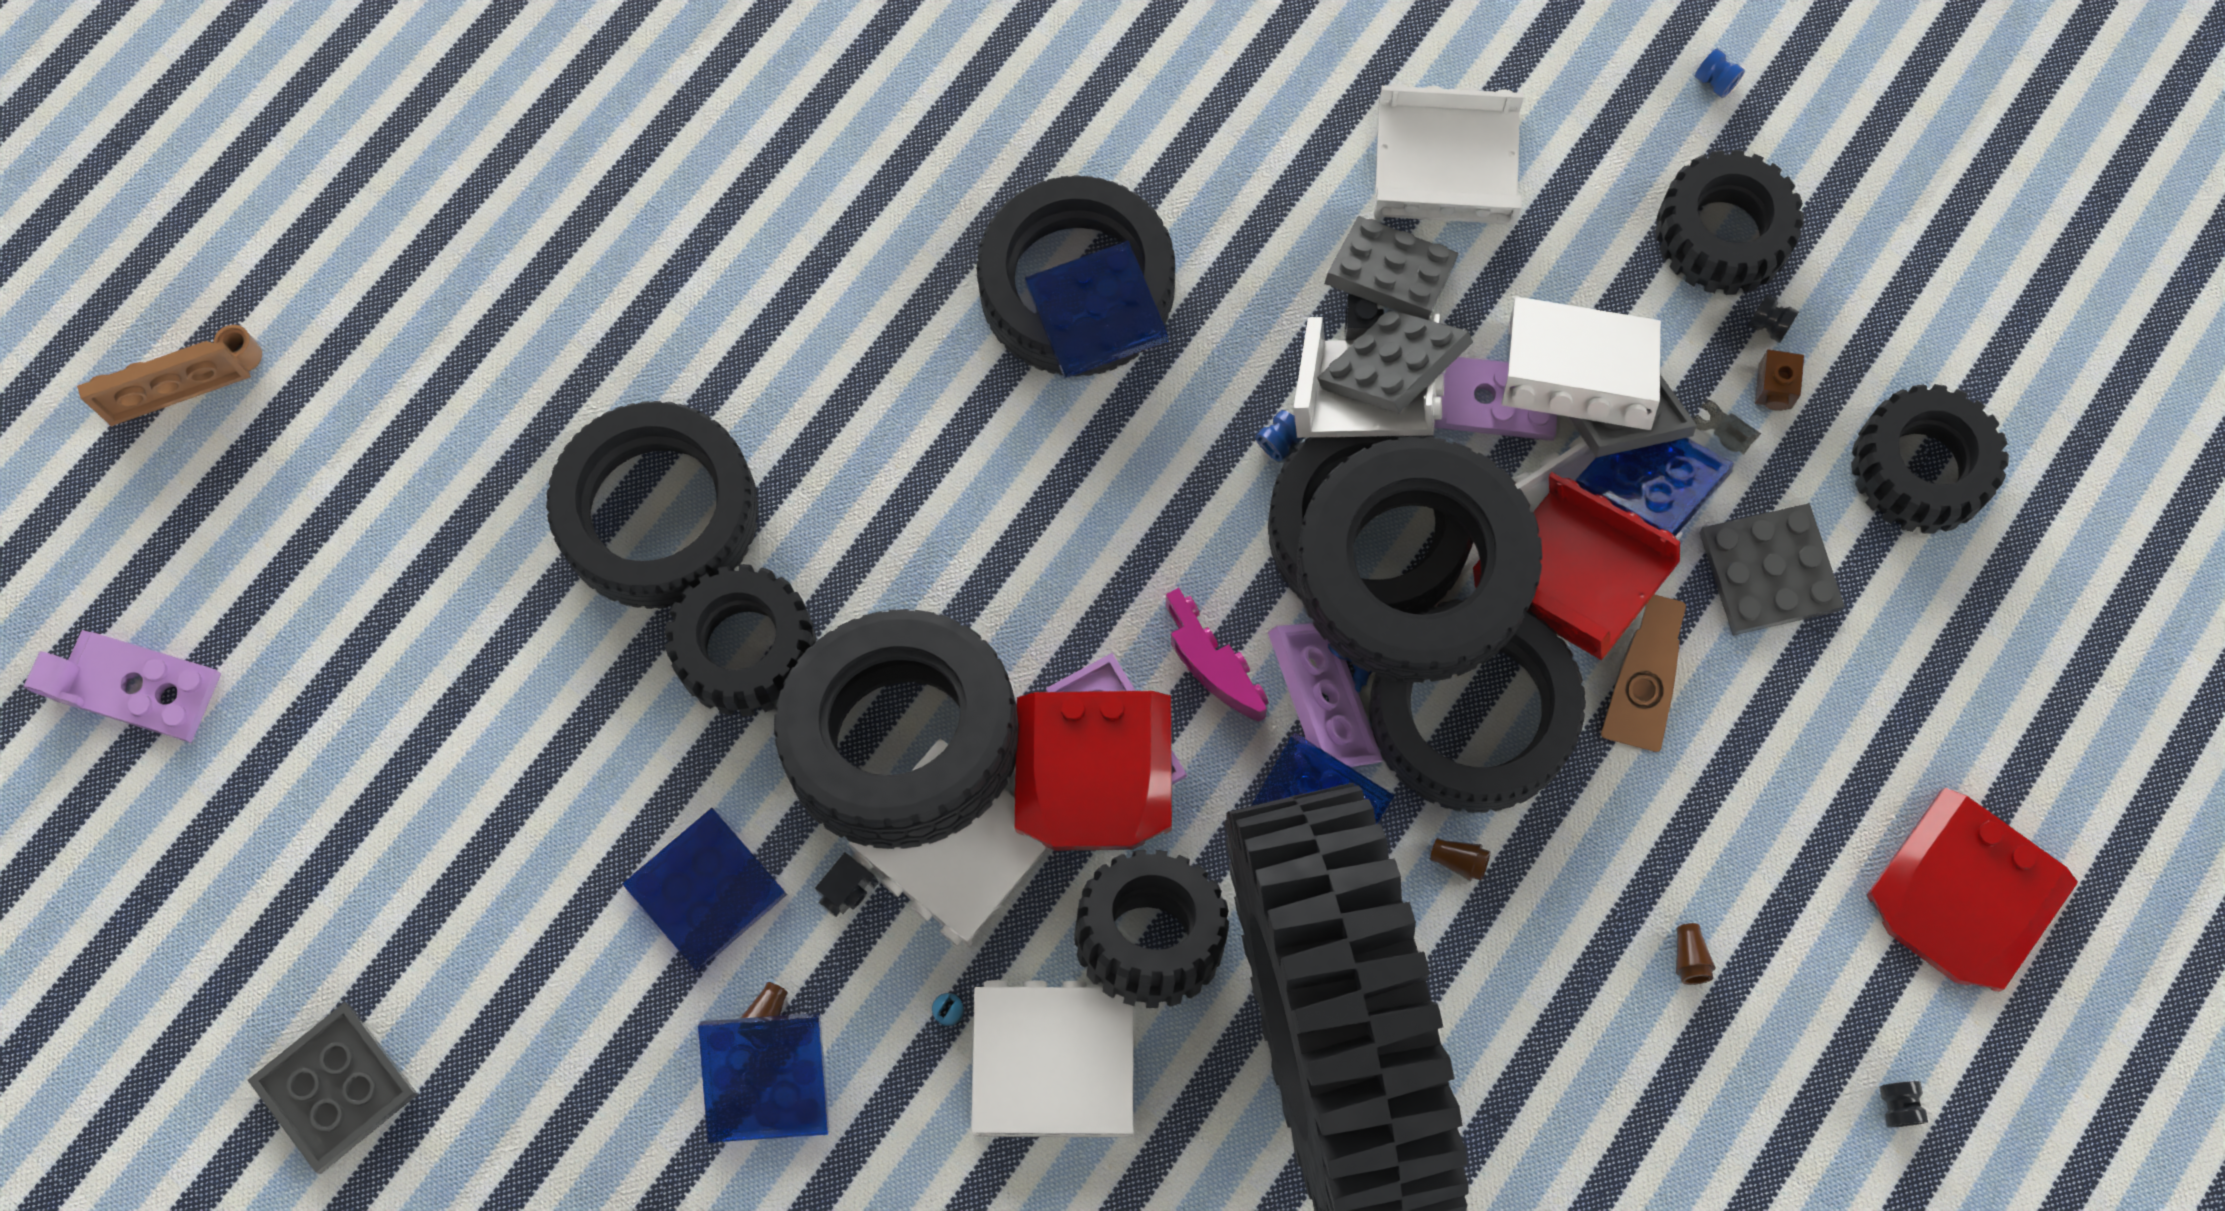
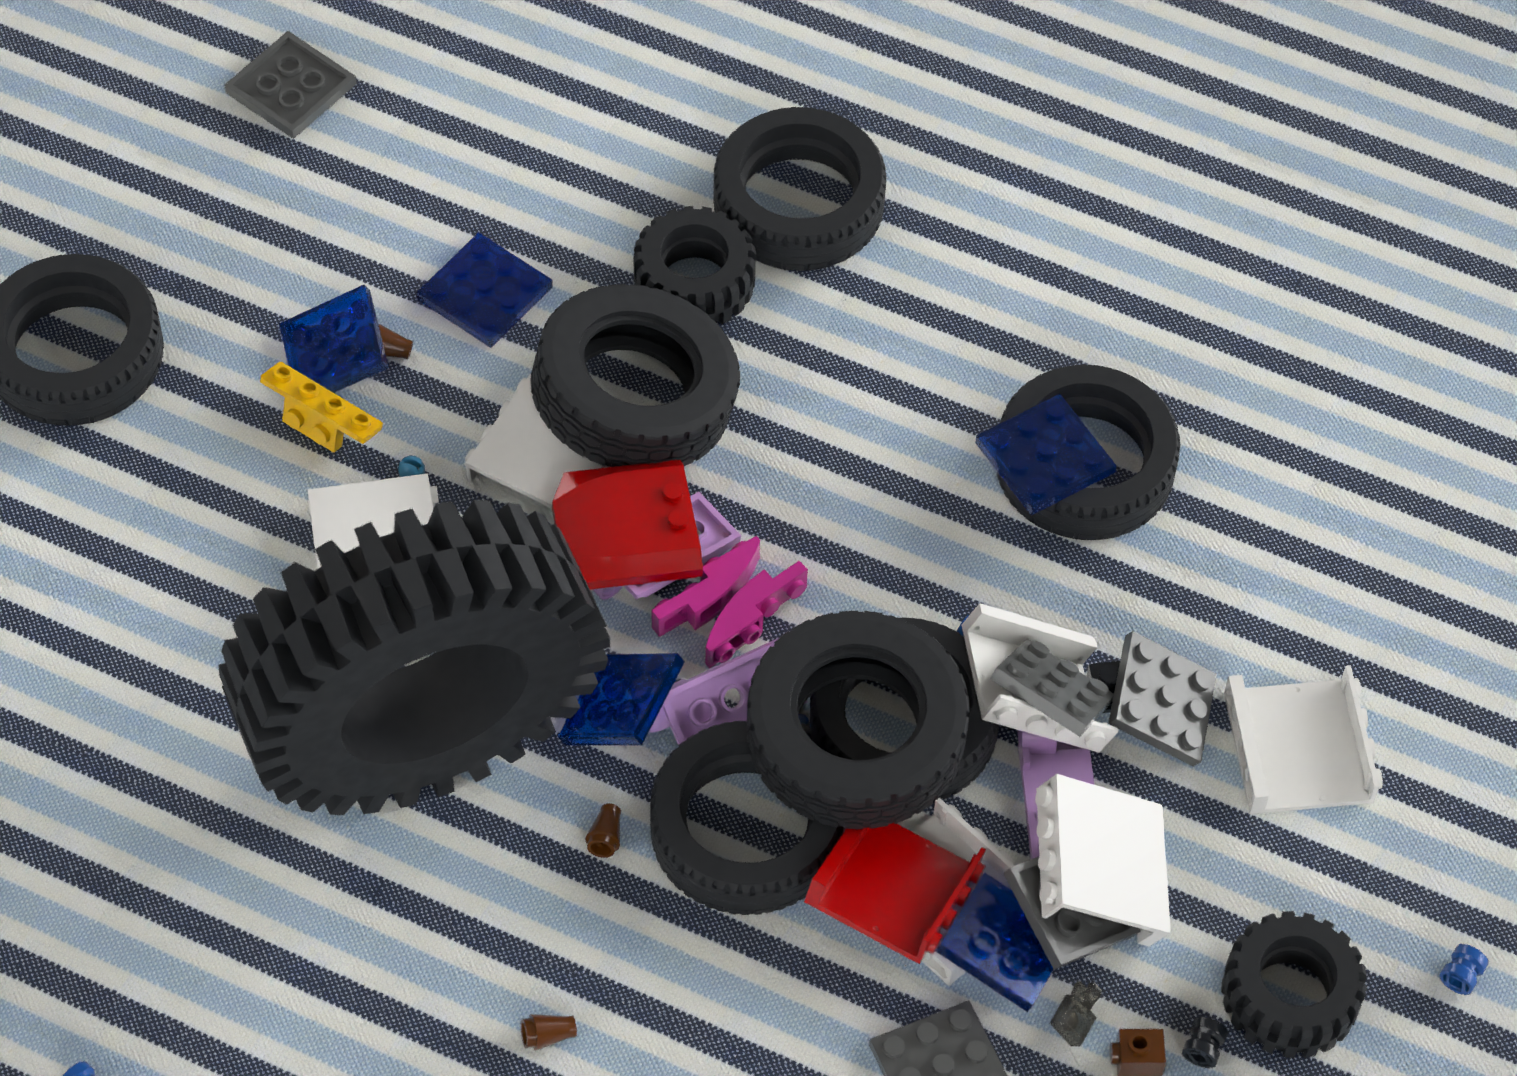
camera: 75 degrees right, 15 degrees down
black brick [815,852,879,917] -> none
medium nougat piece [1601,594,1686,752] -> none
none -> yellow bracket [260,362,383,452]
none -> dark pink slope [651,536,760,637]

